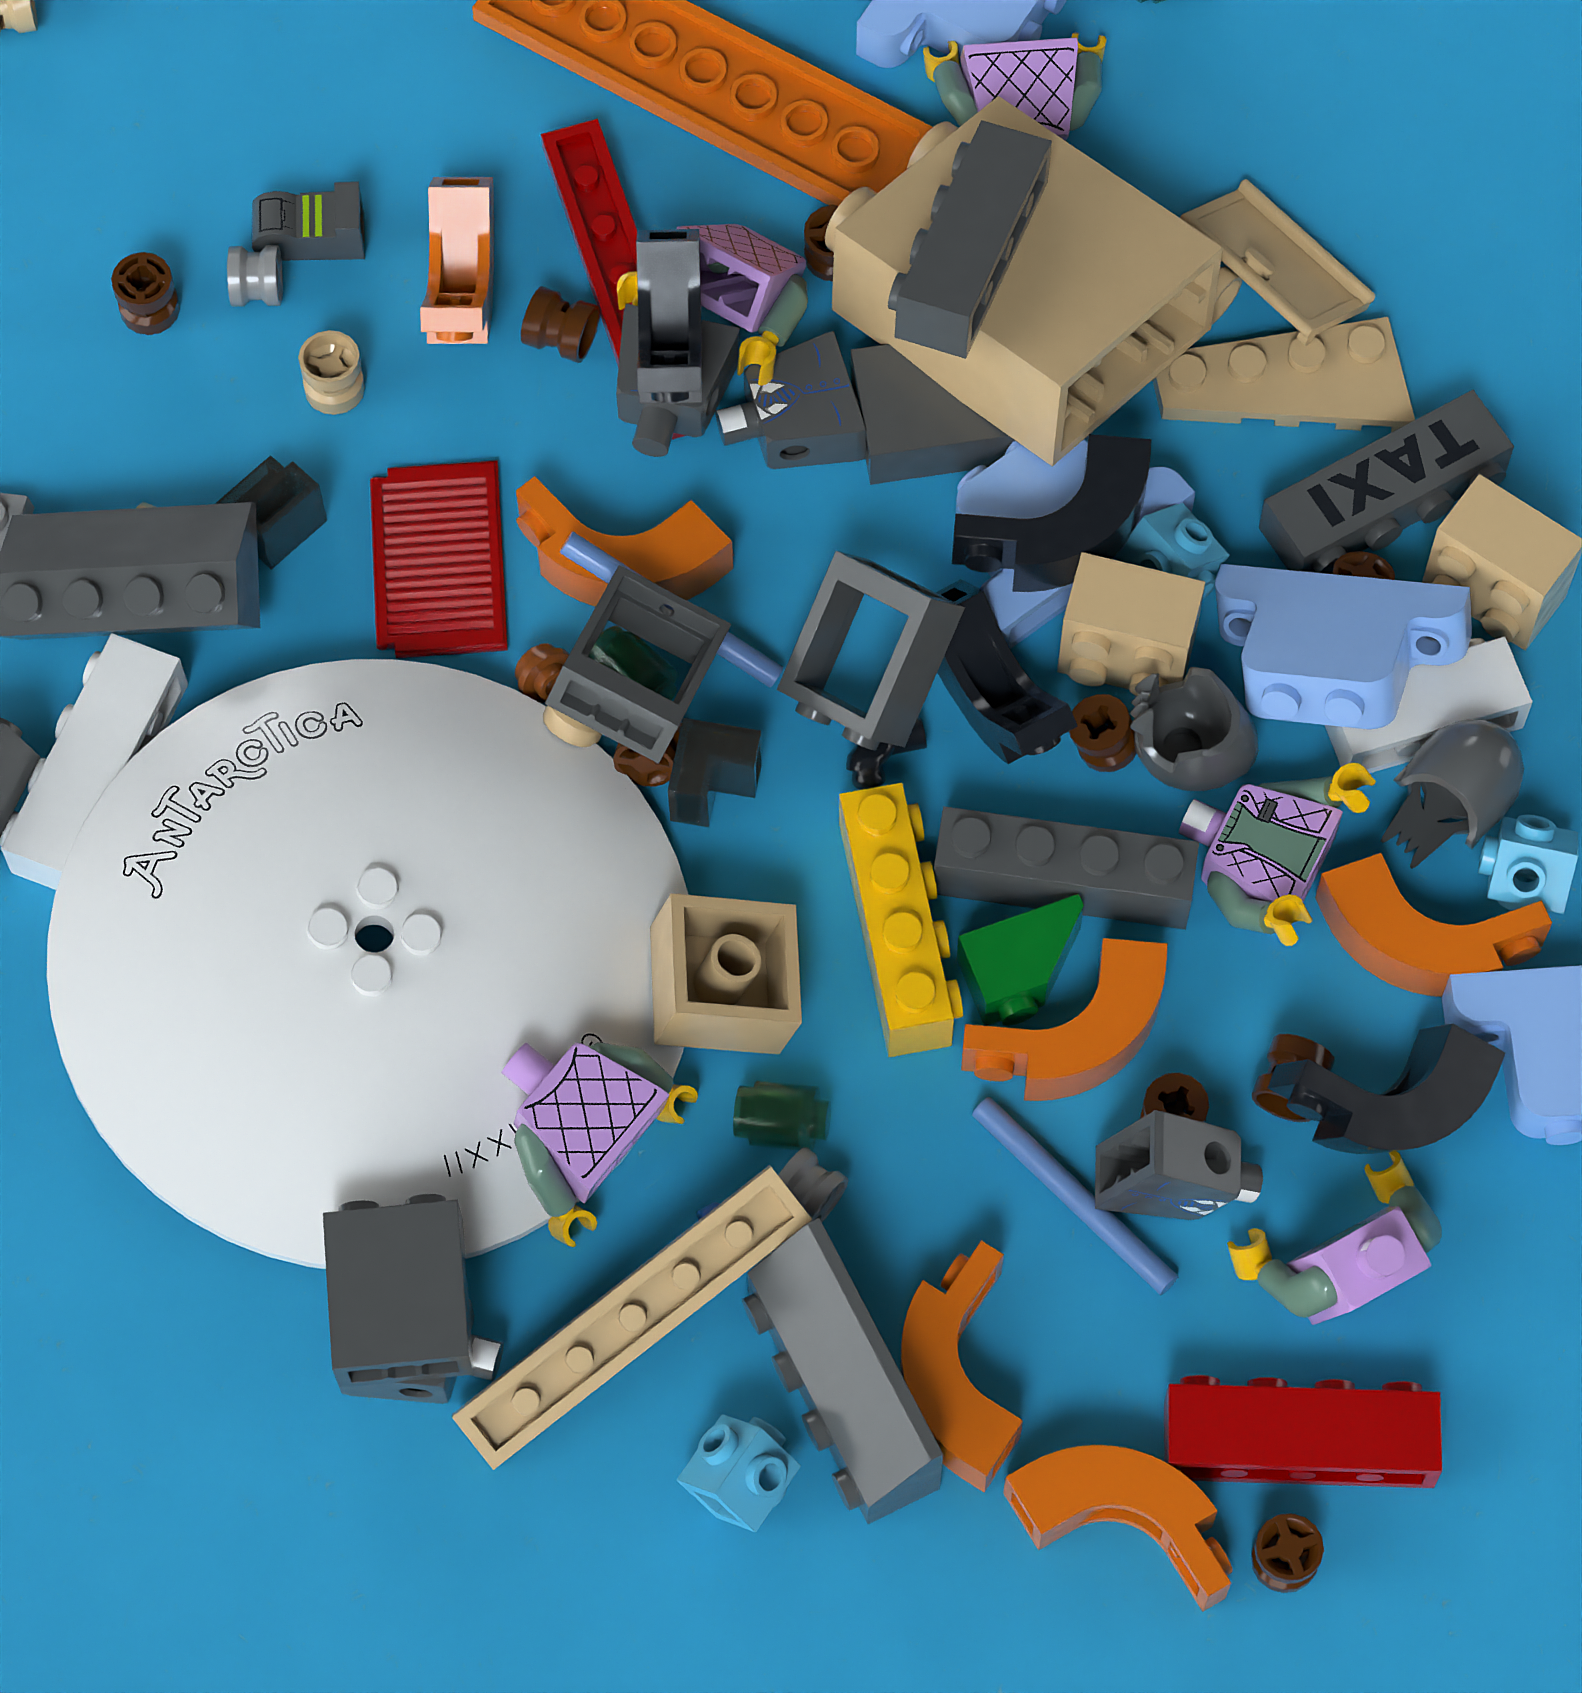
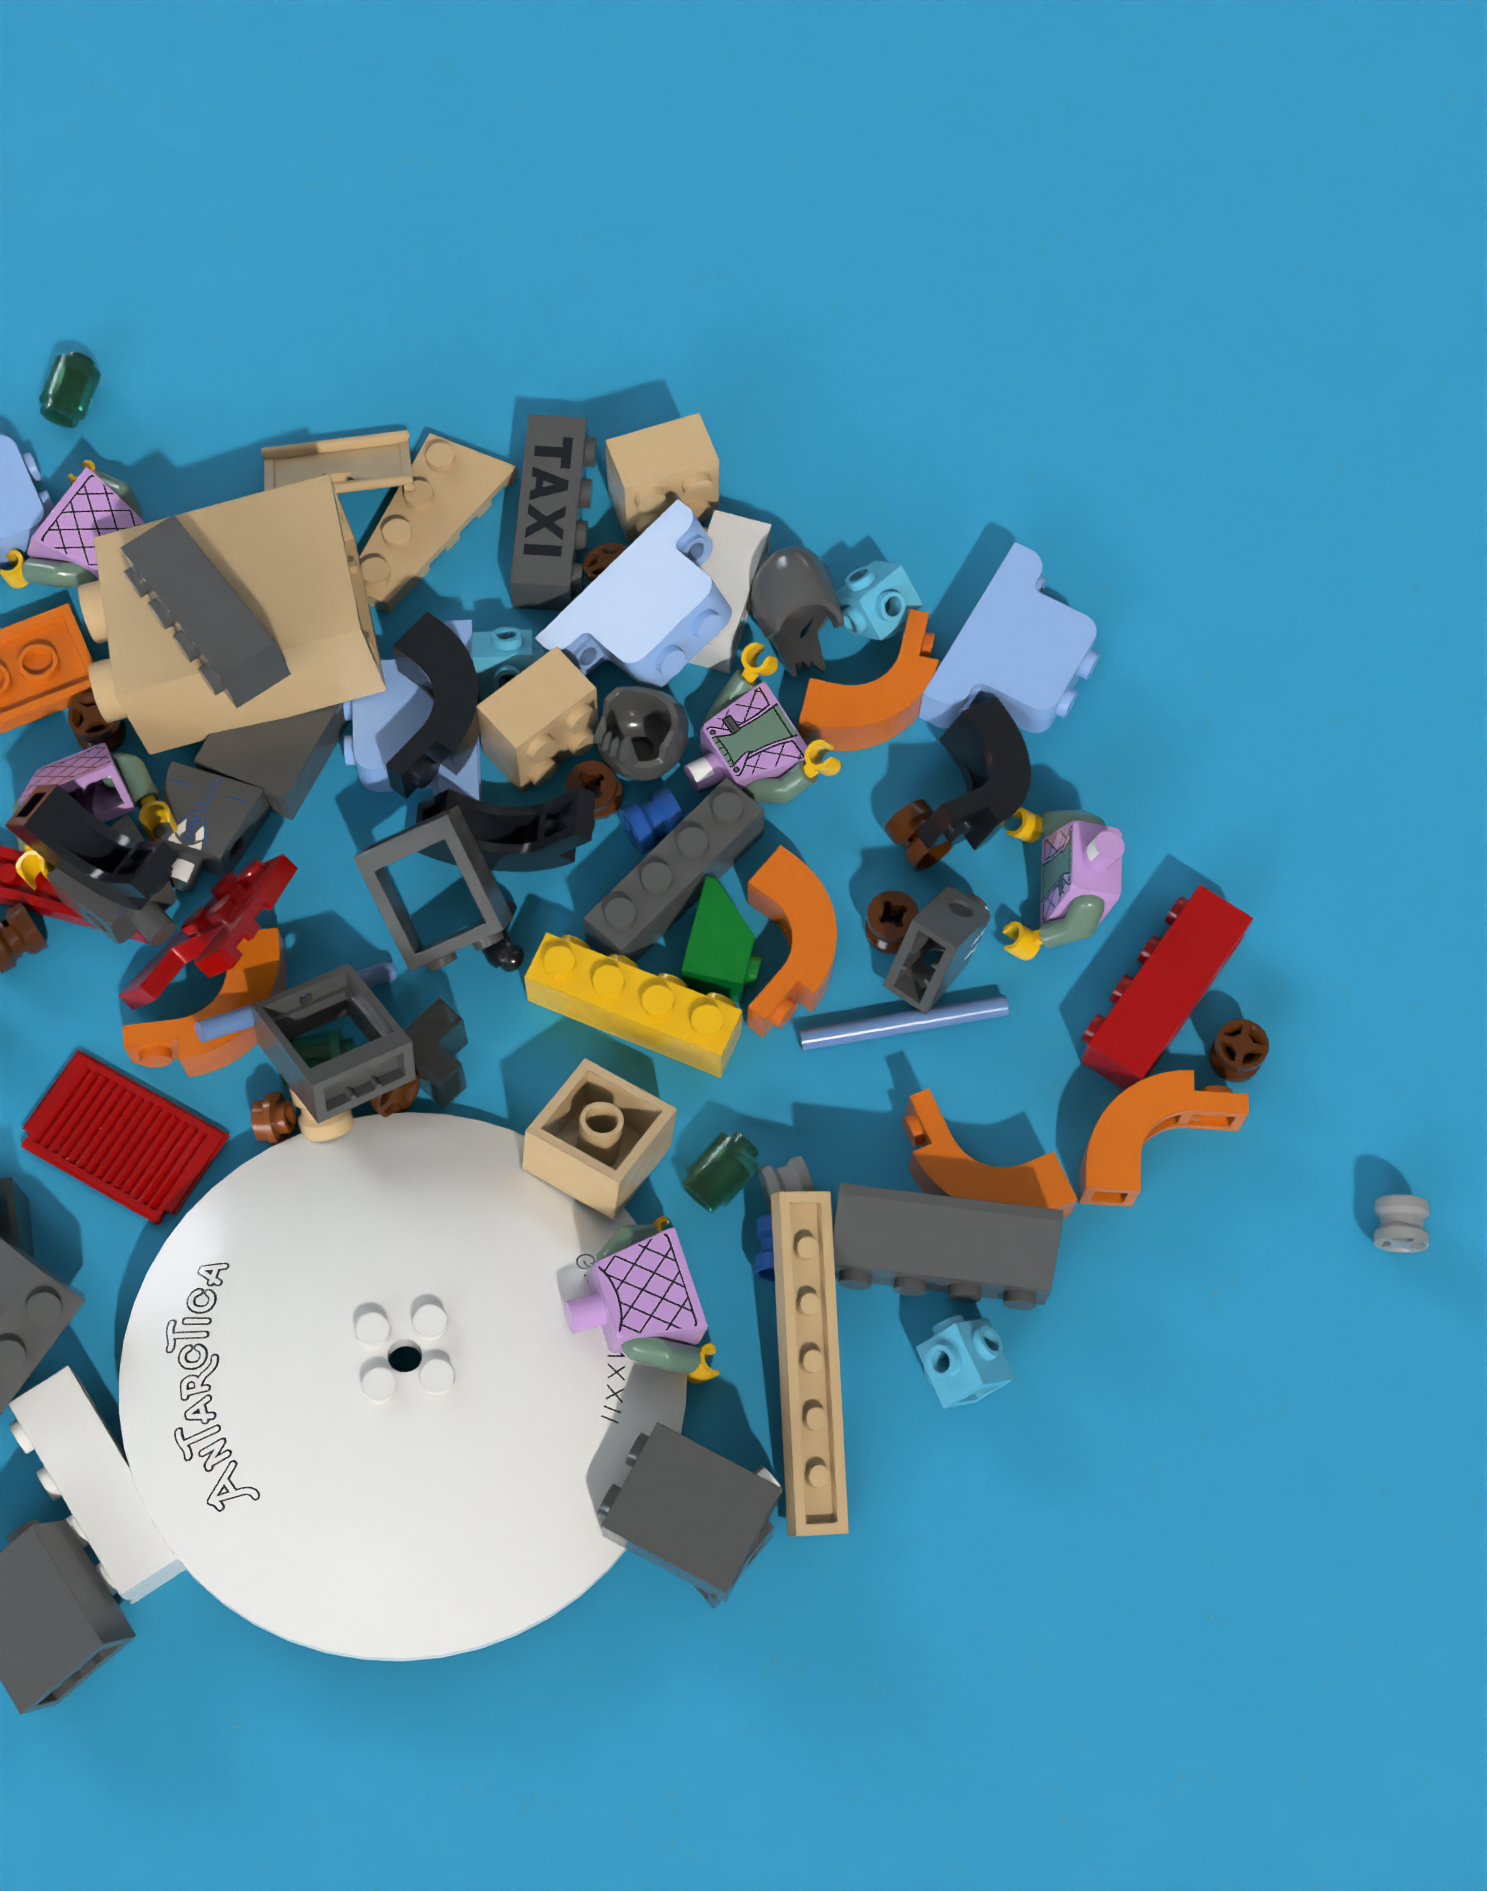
camera: 60 degrees left, 0 degrees up
none -> red wing [118,854,298,1010]
none -> blue wheel [618,787,684,855]

